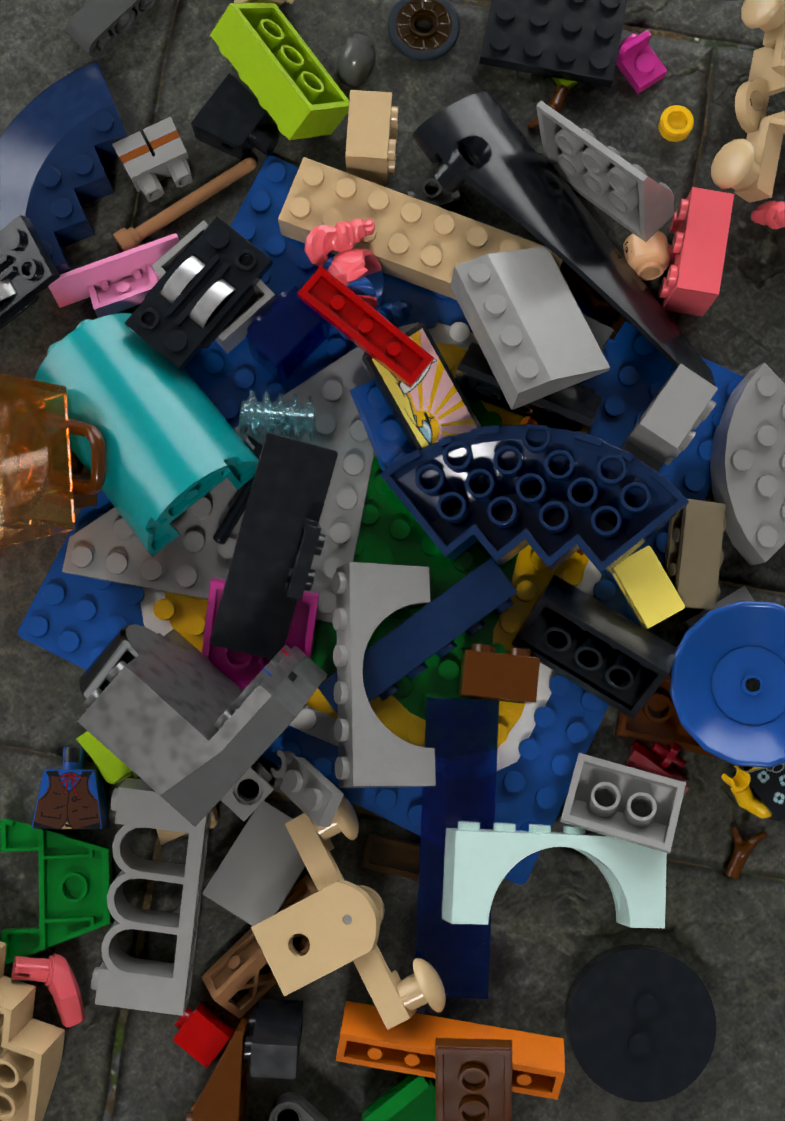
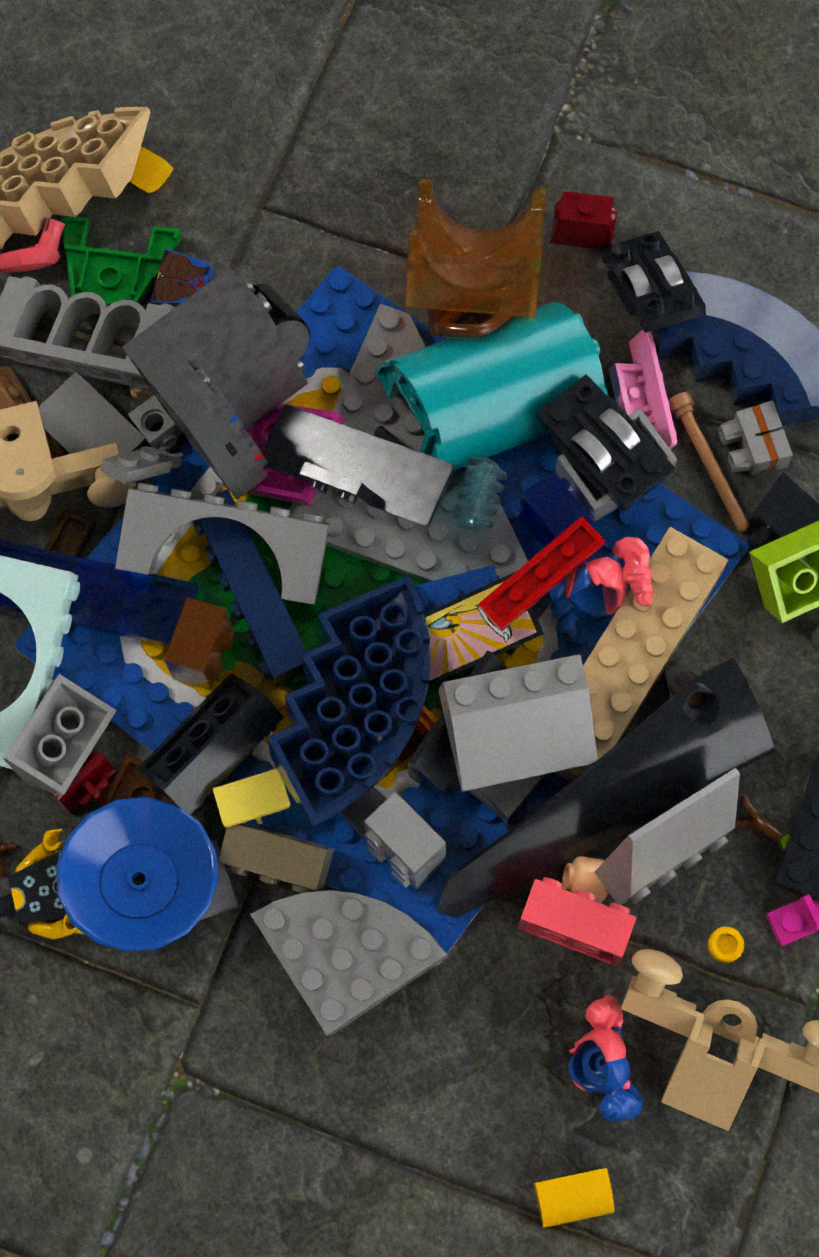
camera: 105 degrees right, 10 degrees down
tan brick [345,90,399,187] -> none

